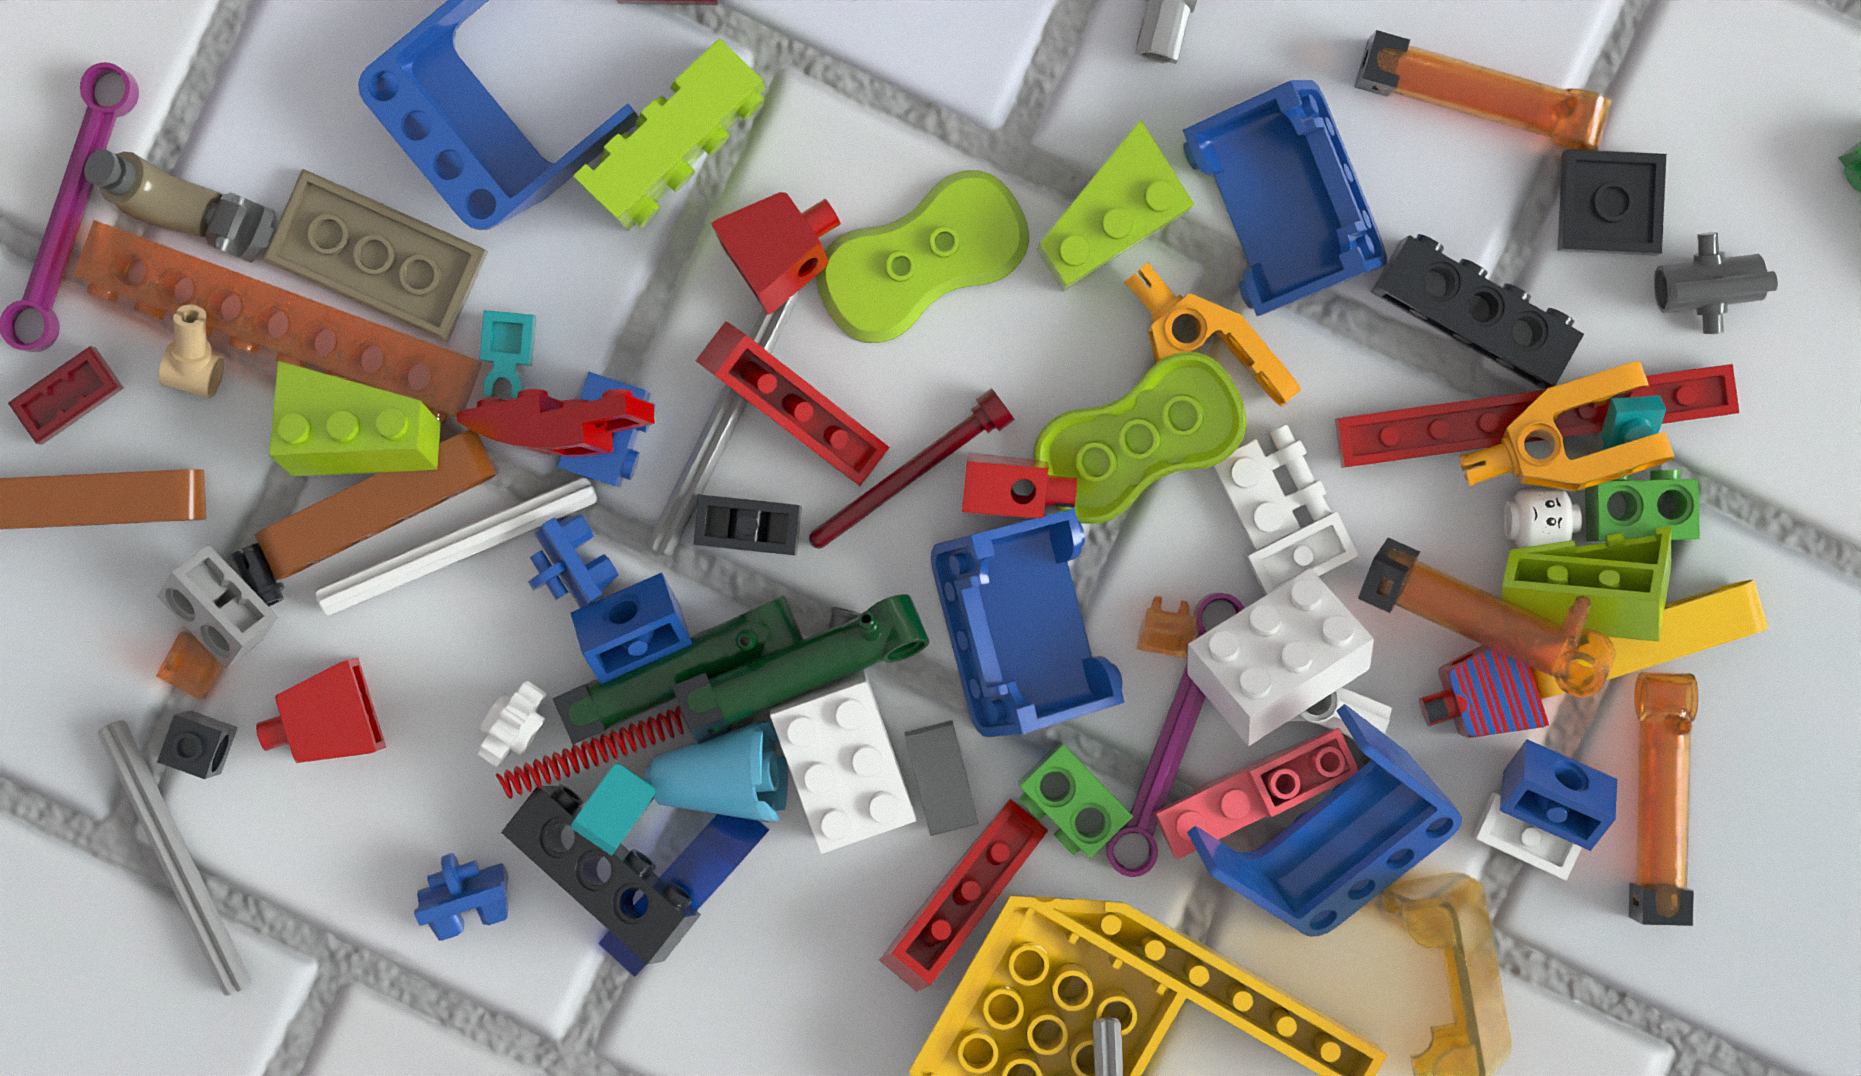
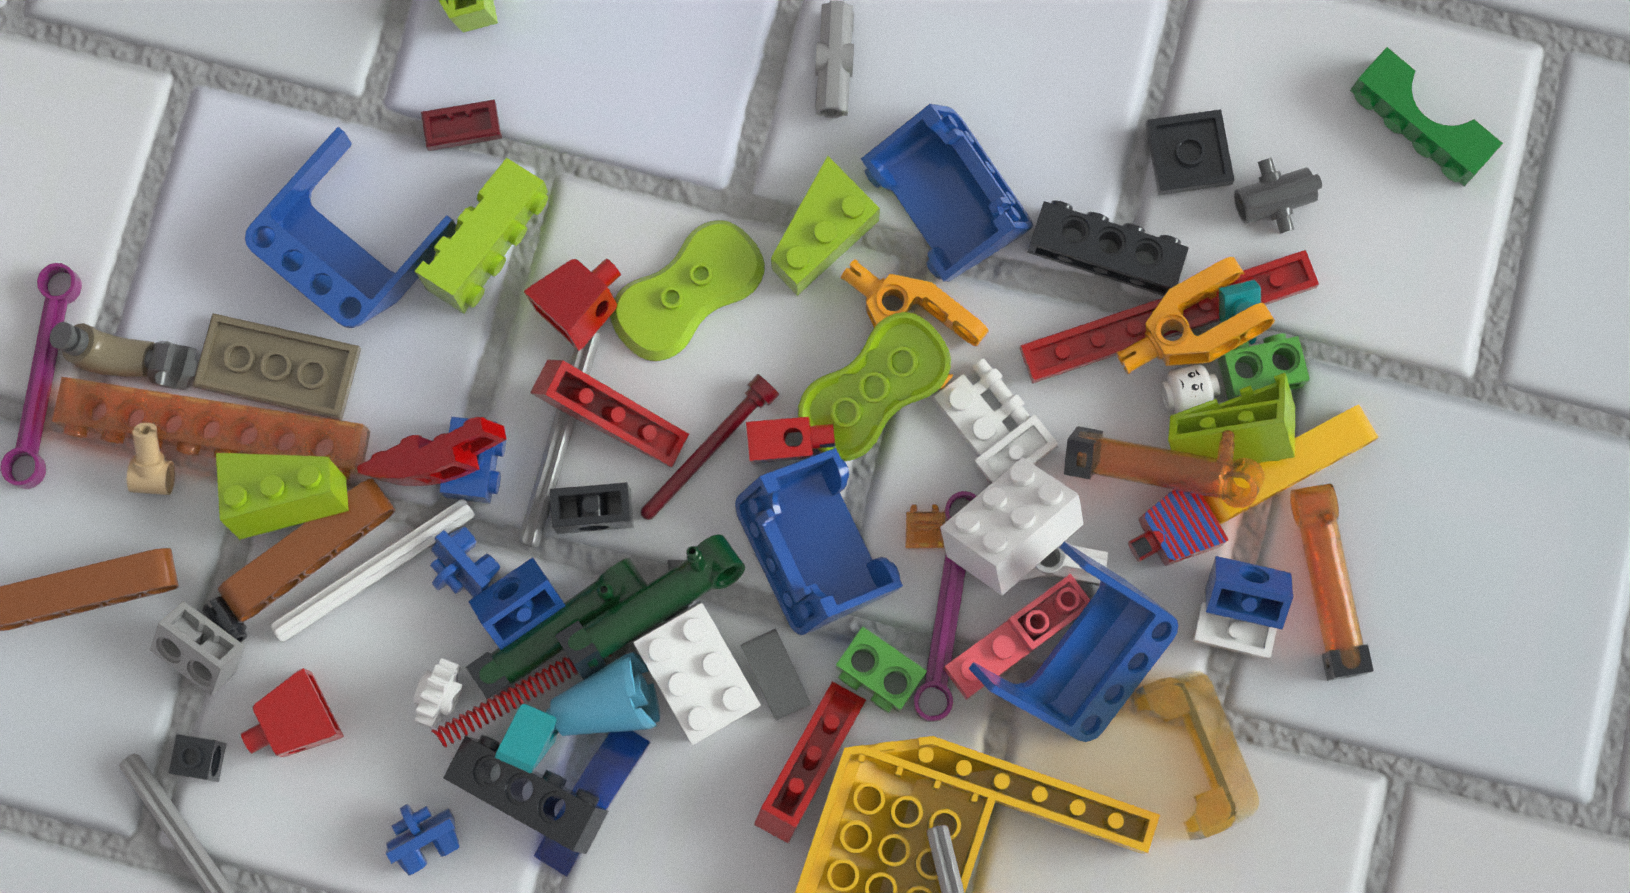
camera: 15 degrees left, 10 degrees down
dark red plate [8,346,124,445] -> none
clear orange tile [156,632,223,700] -> none
teal plate [479,310,537,399] -> none
clear orange piece [1354,30,1612,151] -> none

